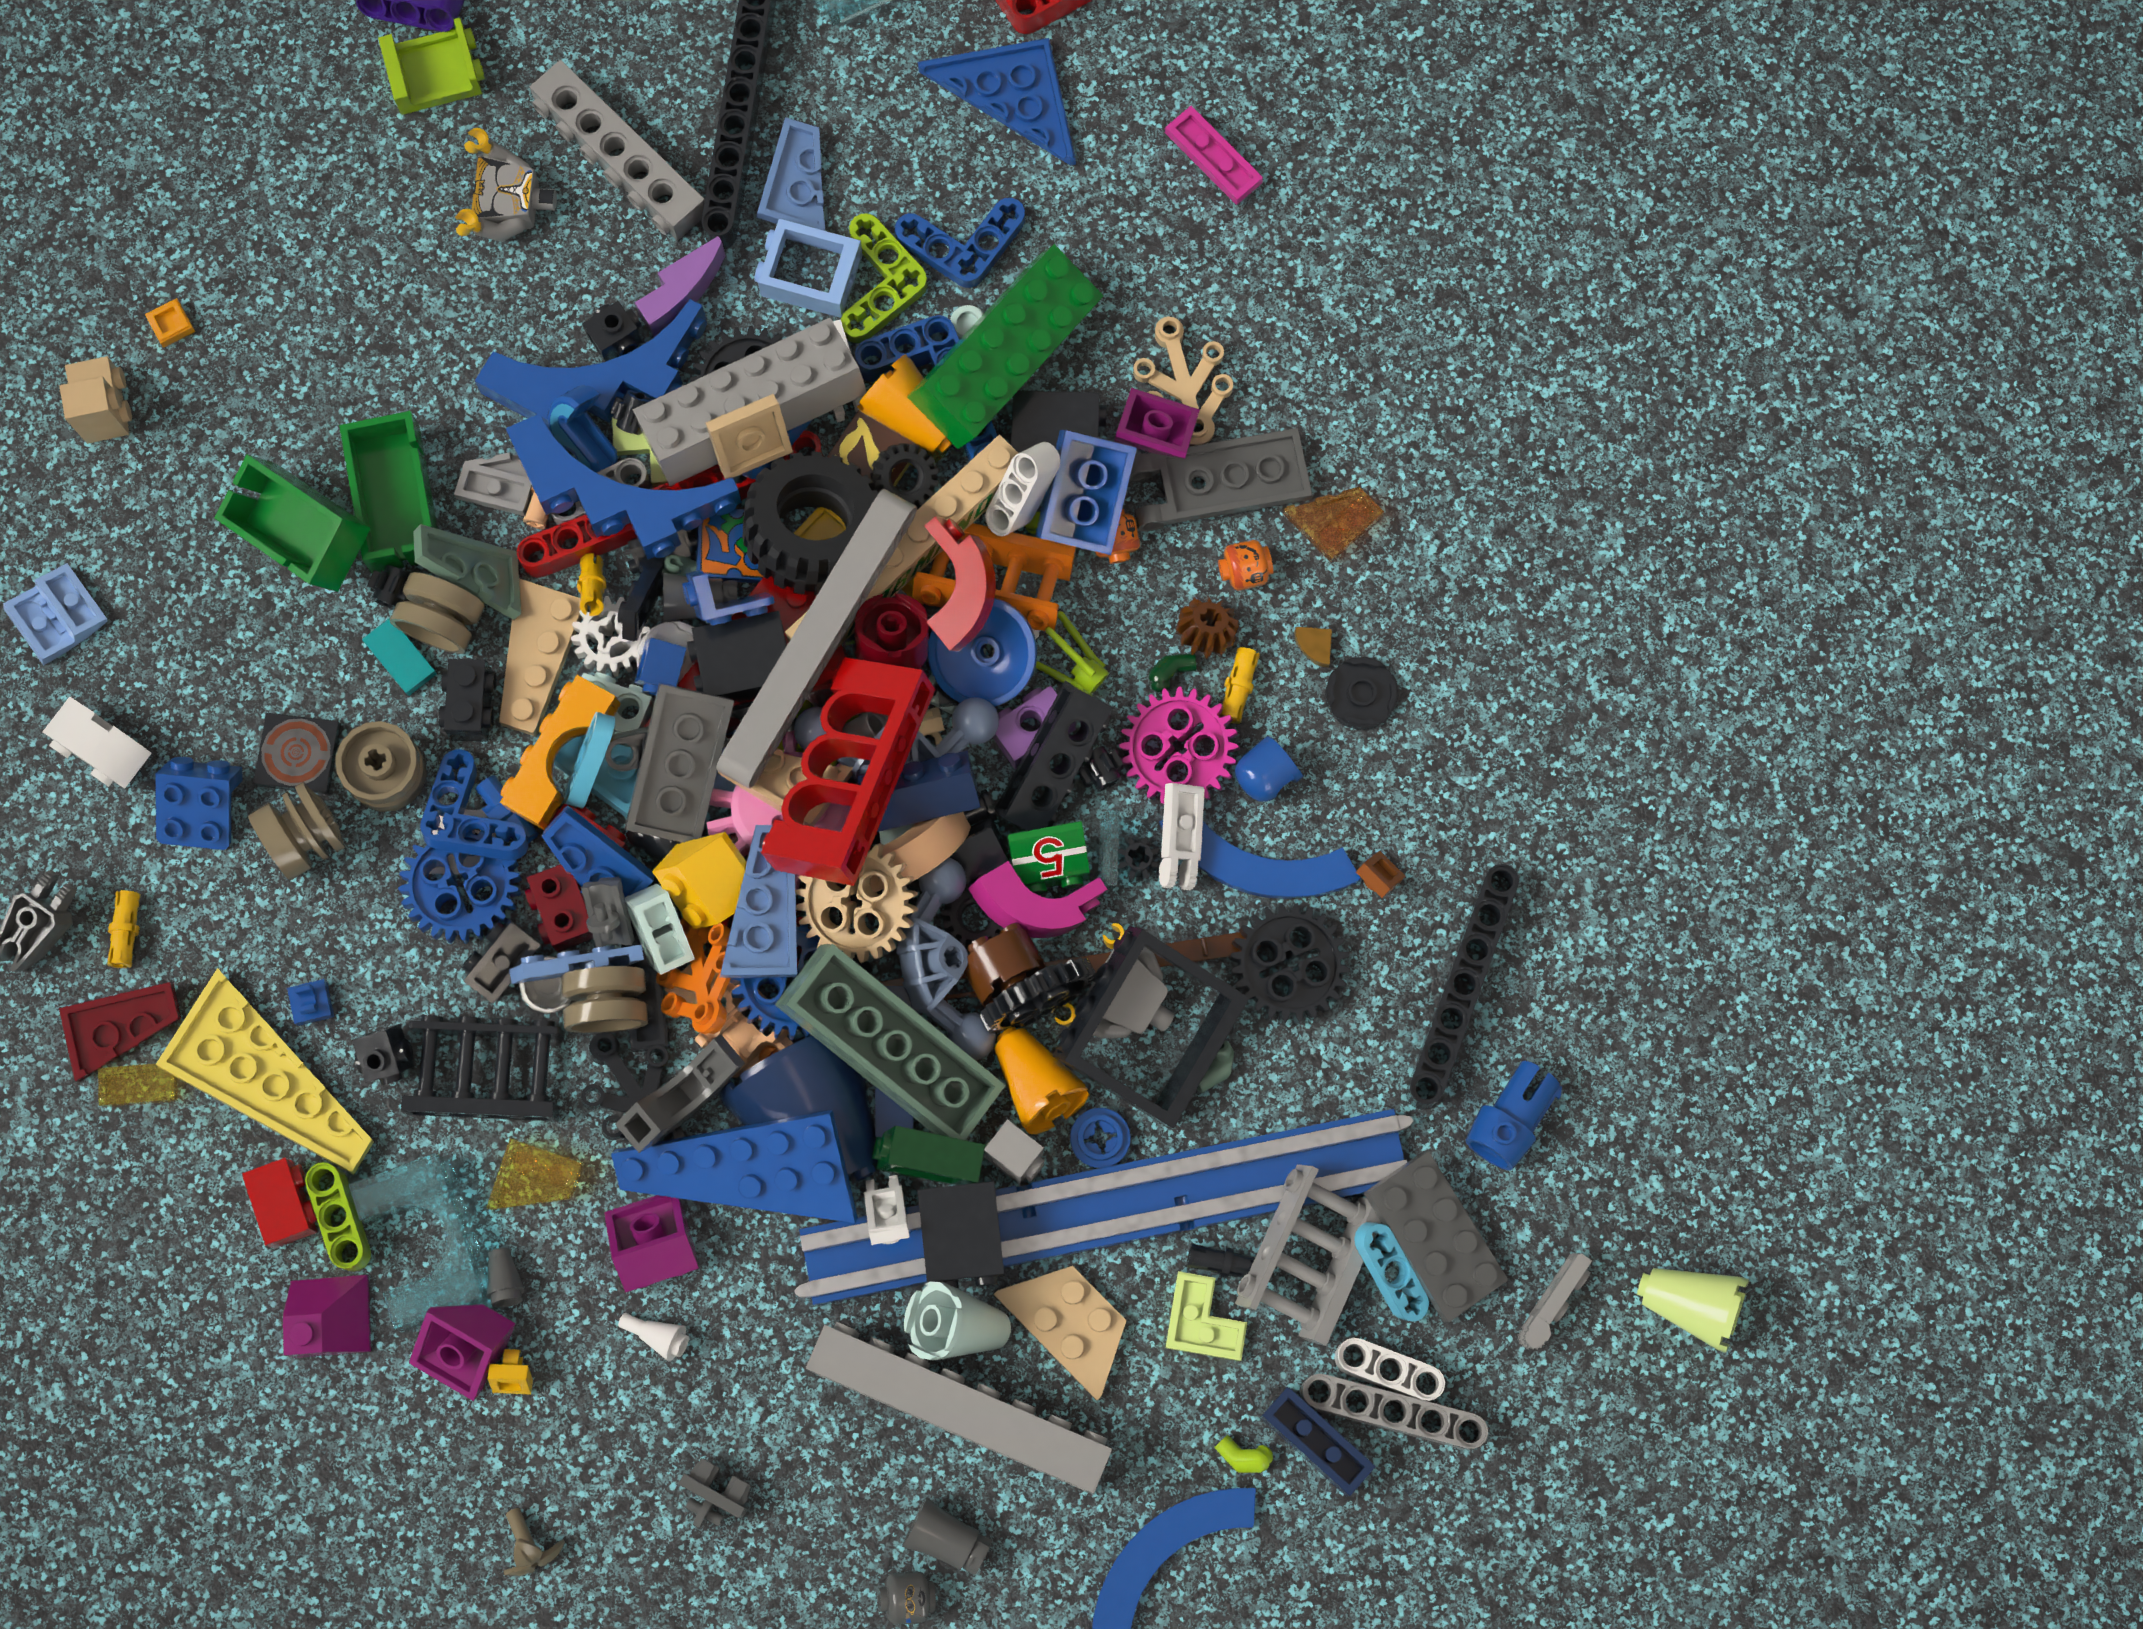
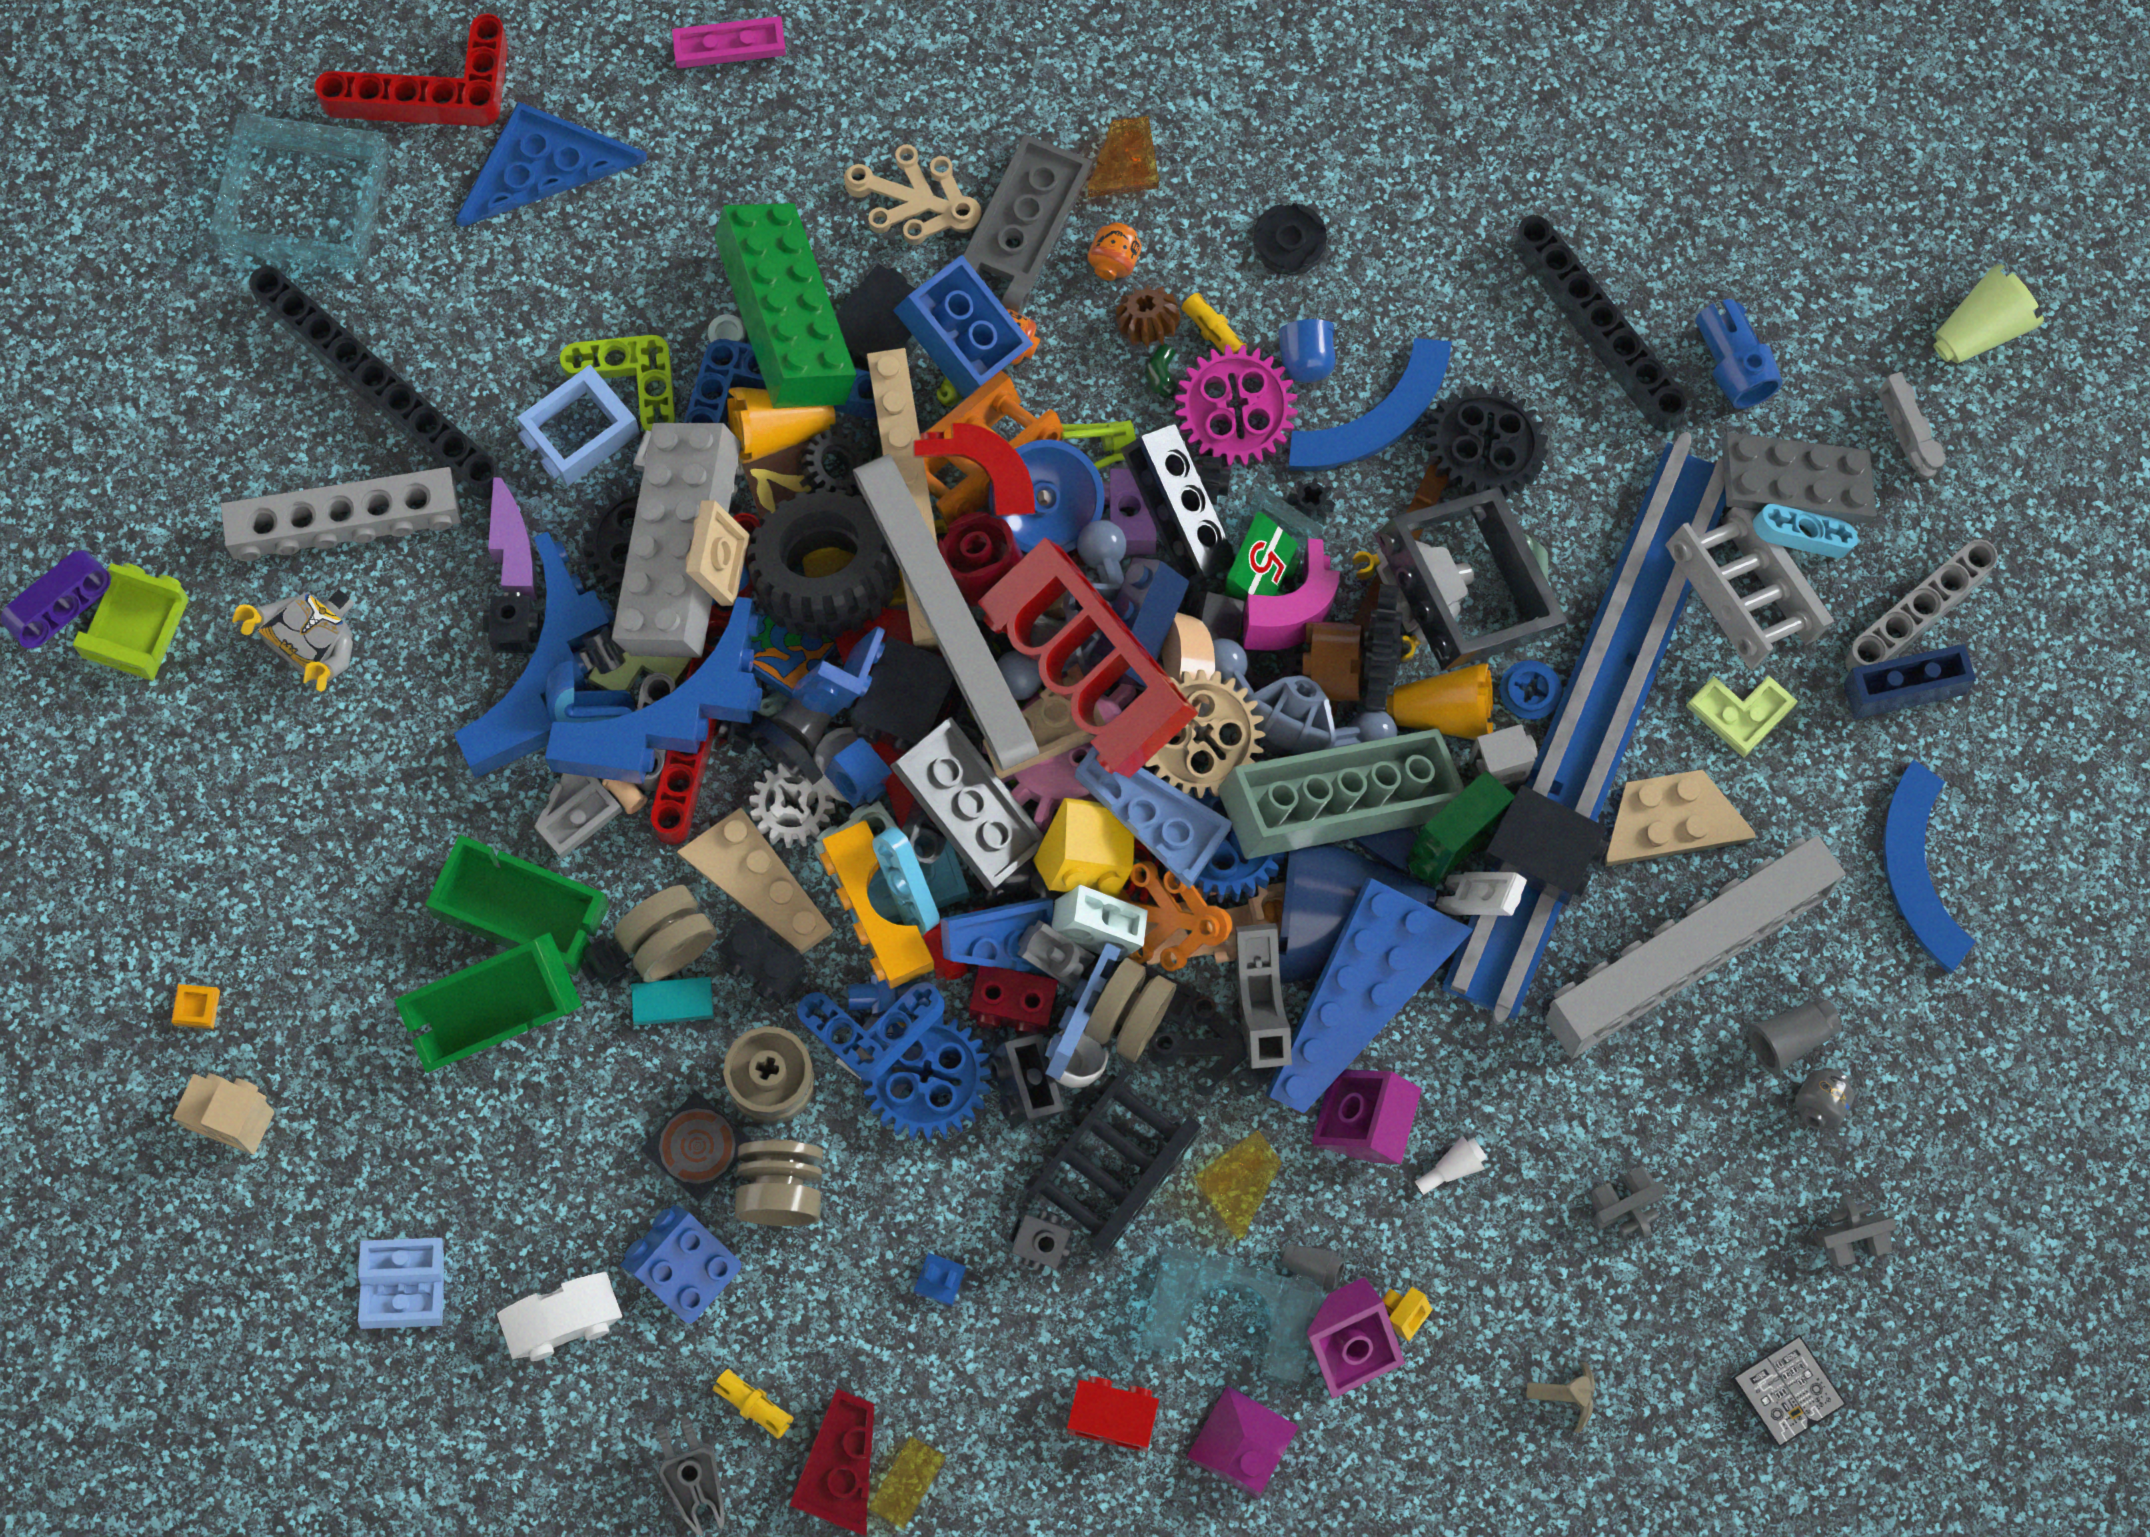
camera: 55 degrees left, 5 degrees down
light yellow wing [156,968,374,1175] -> none
lime beam [305,1162,371,1272] -> none
sand green wing [413,524,521,620] -> none
yellow pin [577,553,606,616] -> none
medium blue wing [756,117,825,231] -> none
blue beam [895,198,1025,288] -> none
light aqua cone [904,1281,1011,1361] -> none
white beam [985,442,1060,536] -> none
magenta slope [1114,388,1200,459] -> none
white hinge [1159,783,1205,890] -> none
black pin [1186,1243,1255,1279] -> none
lime arm [1214,1434,1273,1473] -> none
pearl gold tile [1294,627,1332,668] -> none
white beam [1334,1338,1445,1401] -> none
dark orange plate [1356,851,1406,898] -> none

